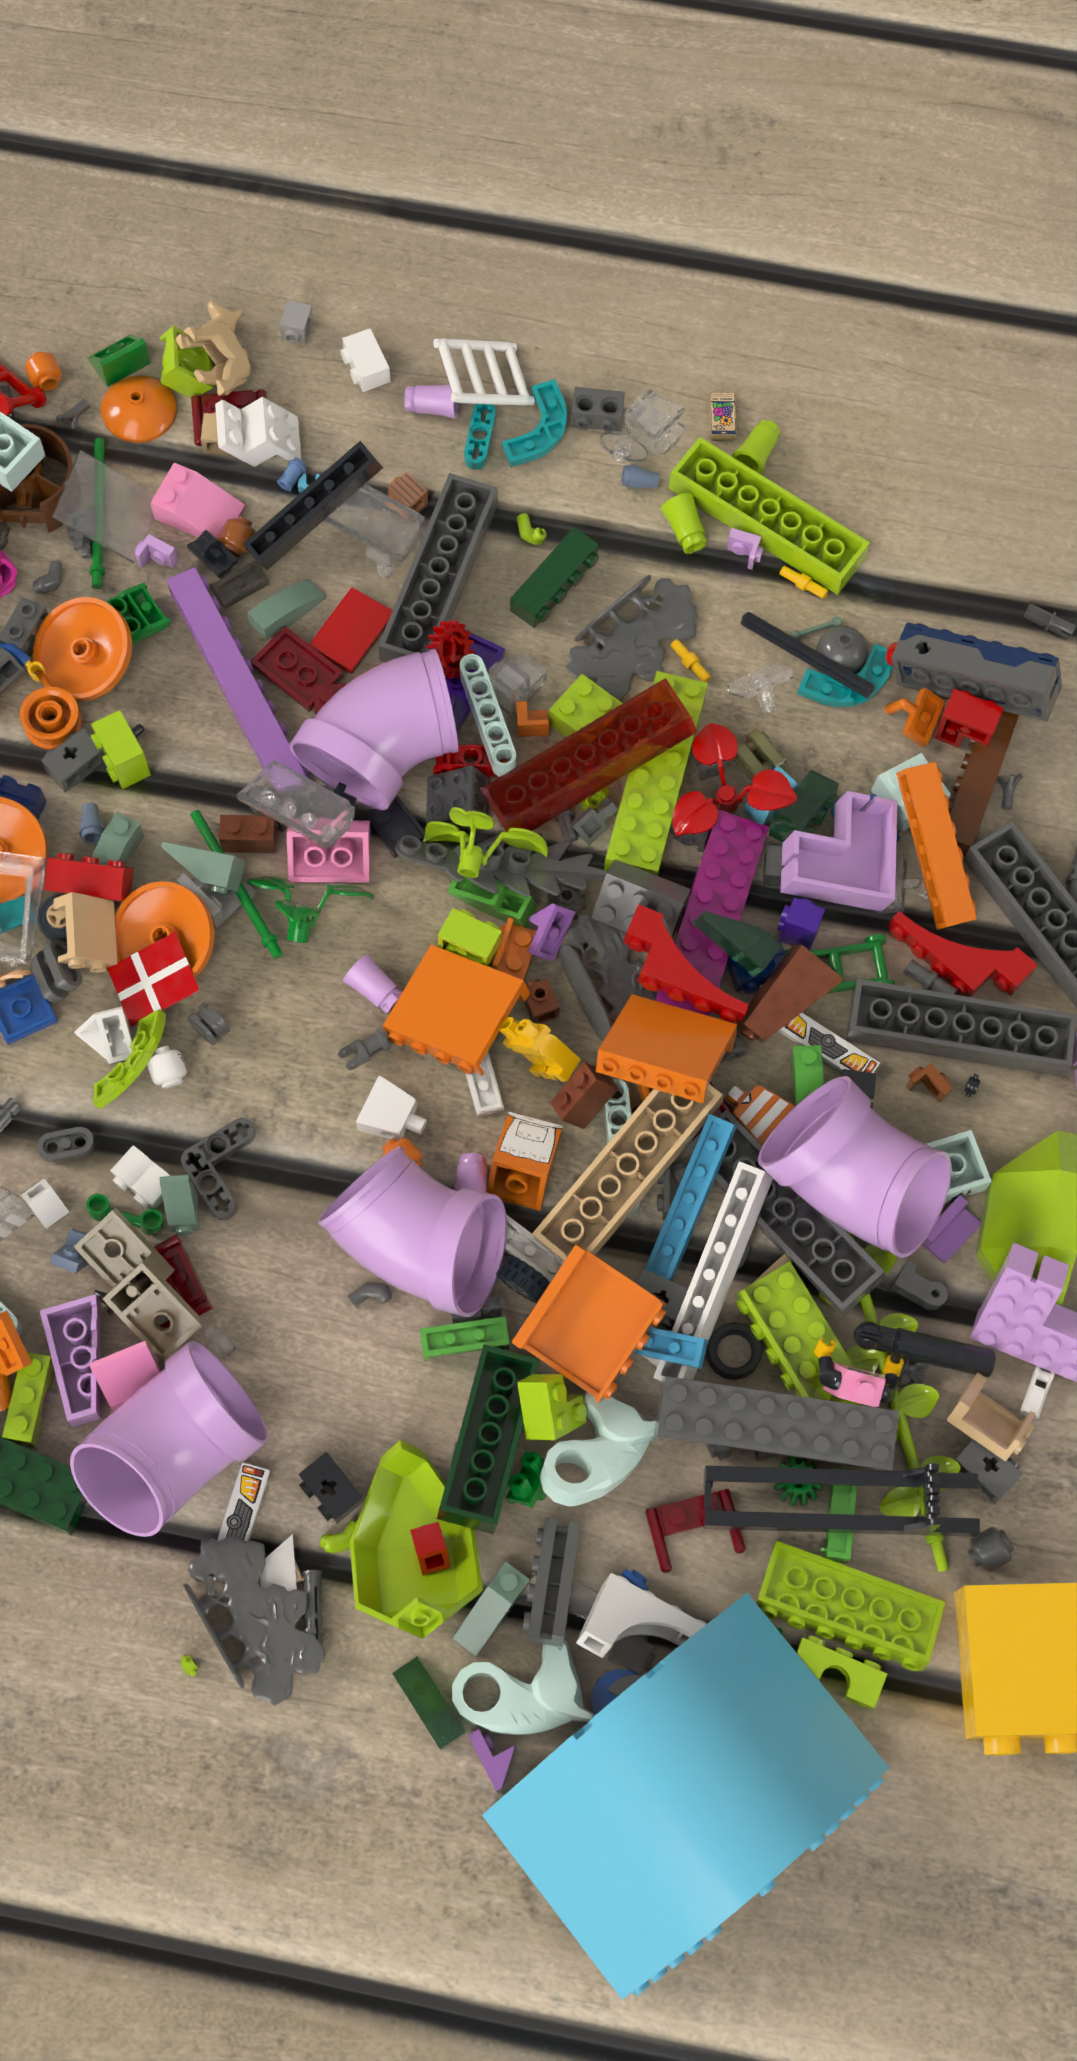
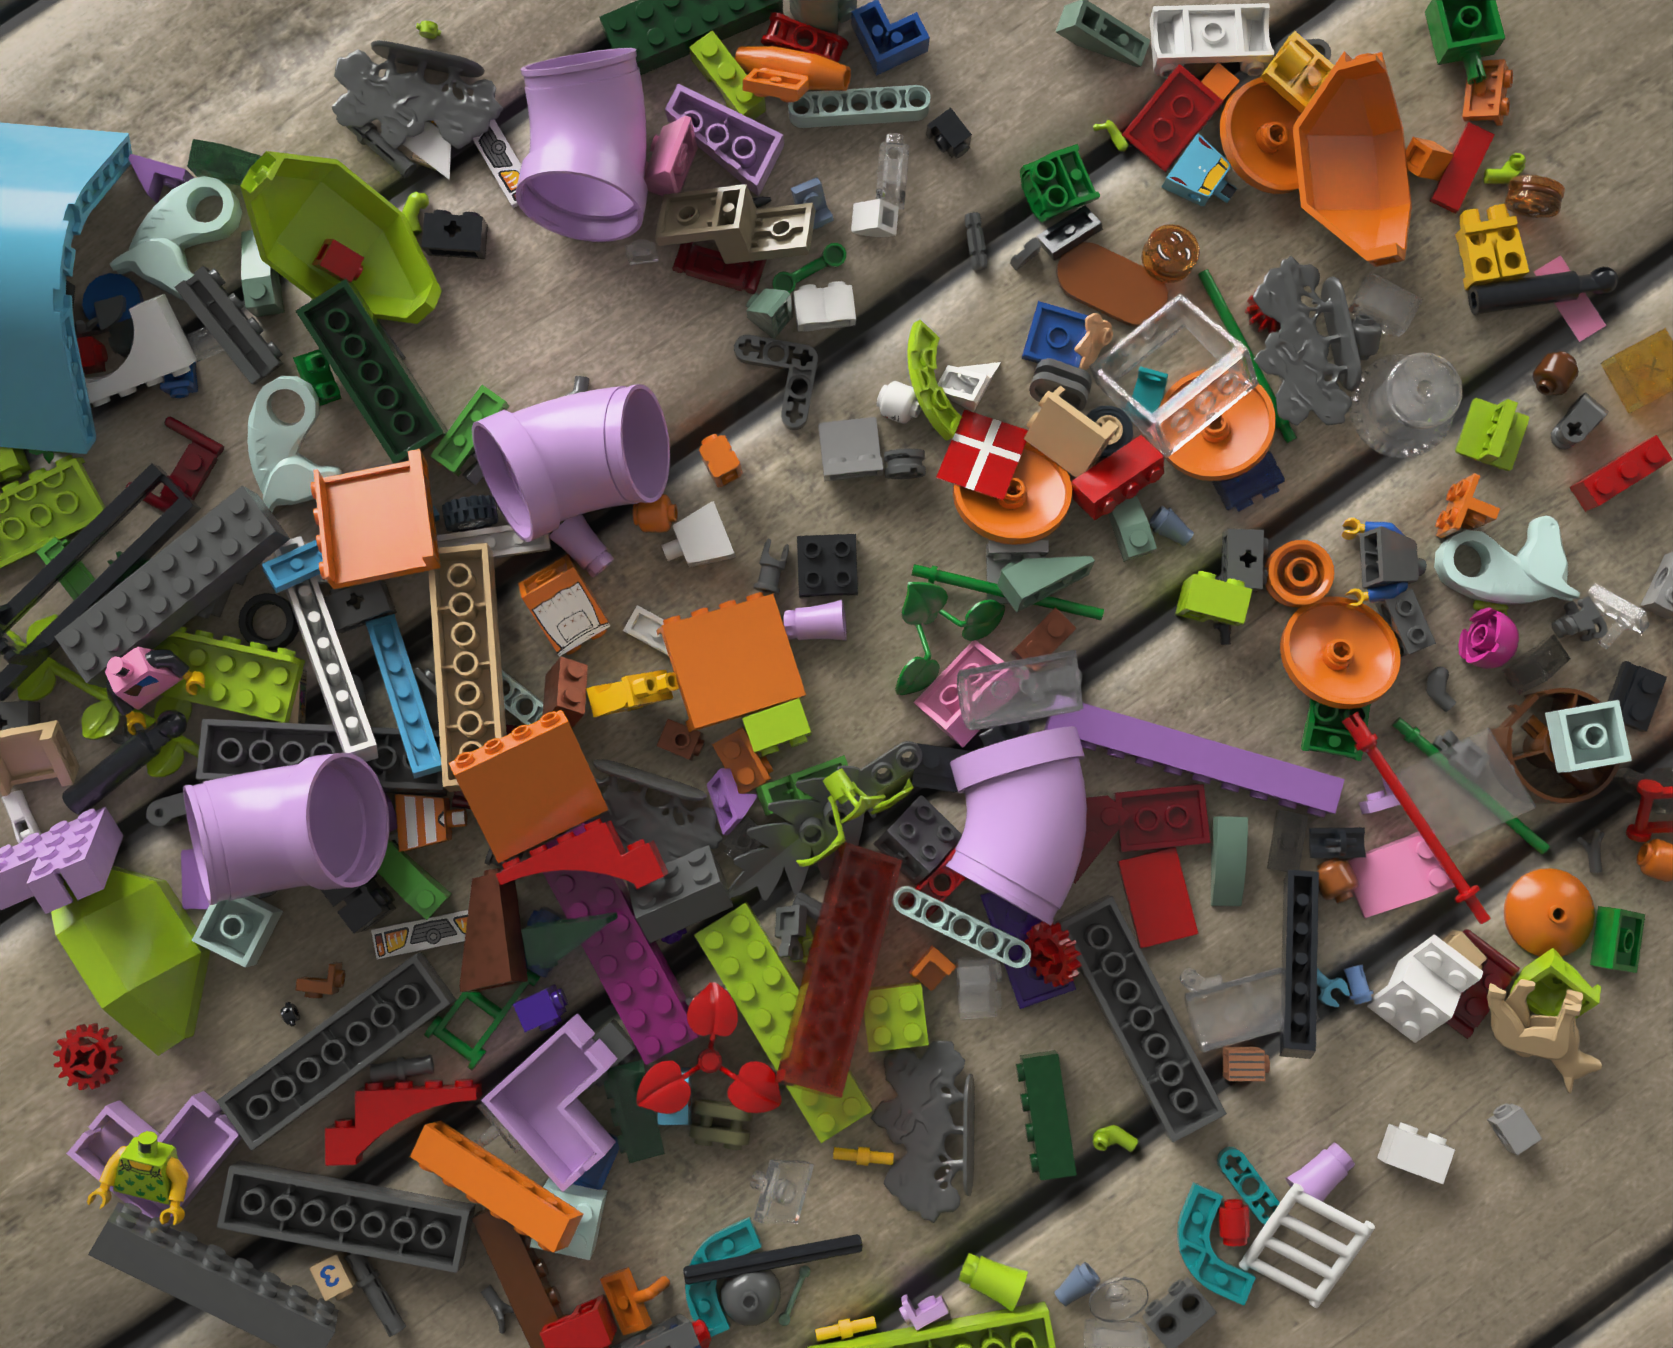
camera: 135 degrees right, 15 degrees up
dark grey plate [37,1127,95,1162] -> none
lime brick [517,1374,587,1440] -> none
none -> orange brick [699,434,743,487]
none -> black brick [797,534,858,597]
none -> light grey bracket [818,417,883,482]
none -> red brick [1218,1199,1250,1246]
none -> red bar [1341,711,1491,924]

